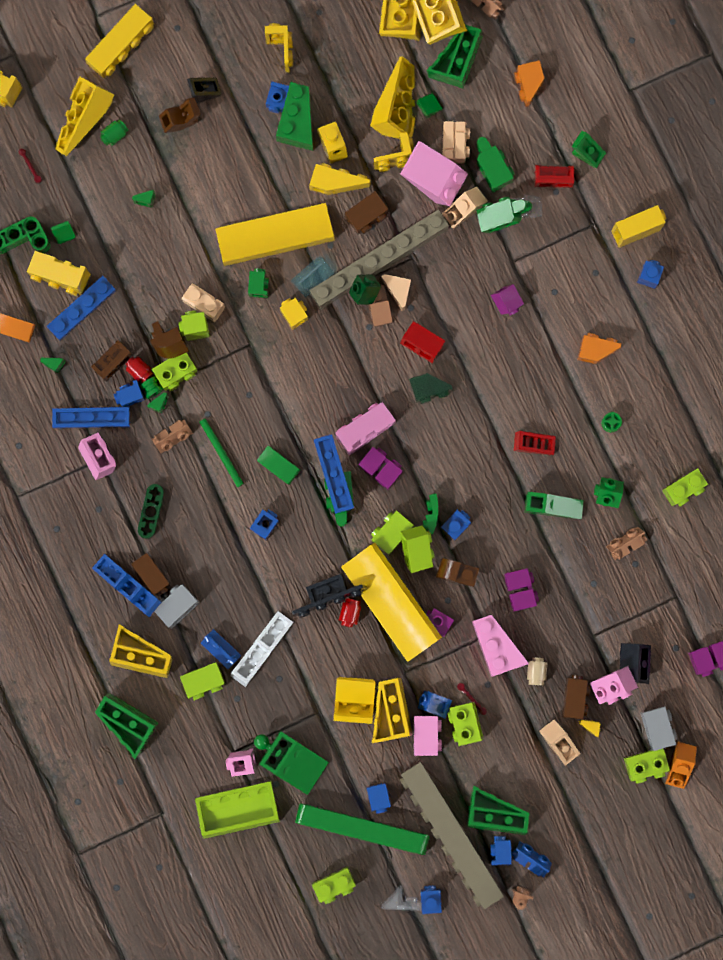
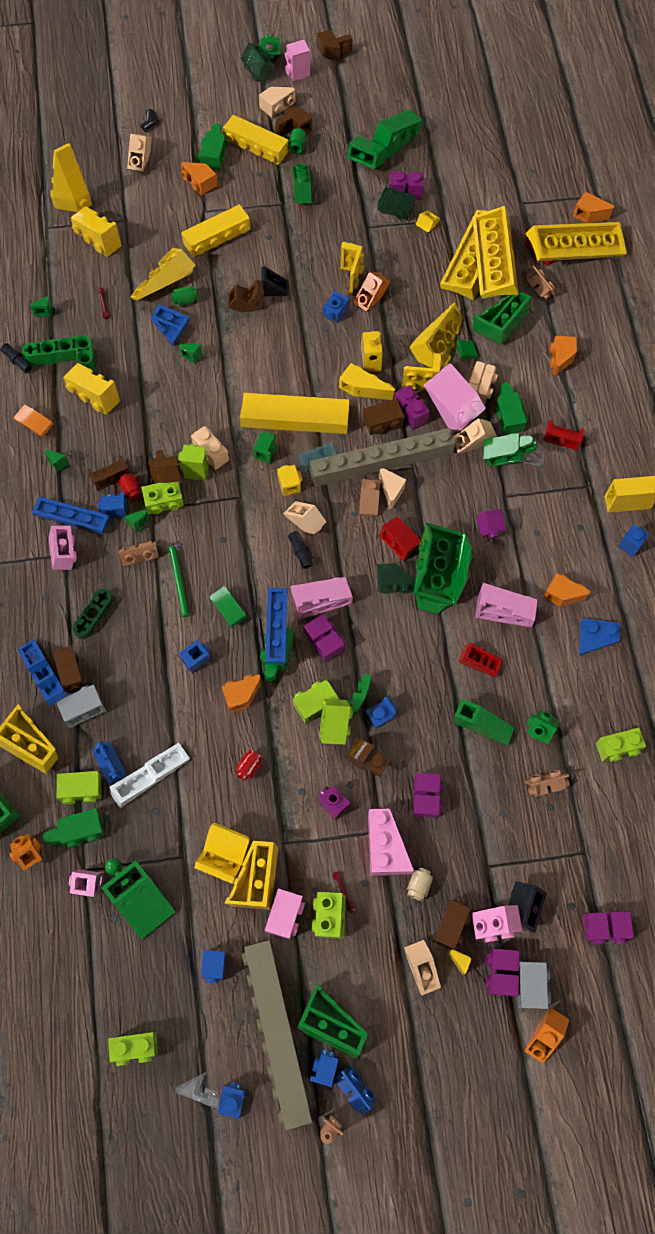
camera: 15 degrees right, 15 degrees down
blue plate [47,276,116,341] -> none
green slope [51,221,76,244] -> none
green wheel [140,377,164,400] -> none
lime slope [195,781,280,839] -> none
green wedge [276,82,313,151] -> none
black bracket [292,574,367,618] -> none
green beam [295,803,430,855] -> none
yellow arch [341,542,442,662] -> none
dark green brick [349,274,381,305] -> none
blue bracket [418,691,452,718] -> none
green slope [572,131,606,169] -> none
green wheel [601,412,622,433] -> none
lime brick [624,748,670,784] -> none
none -> orange brick [9,833,42,871]
none -> green hinge [42,808,105,848]
none -> blue wing [151,304,190,346]
none -> orange slope [222,674,261,713]
none -> light nougat slope [283,501,326,534]
none -> black pin [288,531,313,569]
none -> orange slope [353,272,391,312]
none -> magenta piece [394,385,430,430]
none -> green slope [413,522,473,614]
none -> bright pink wedge [475,583,537,627]
none -> magenta piece [486,949,519,997]
none -> blue wing [579,618,620,656]

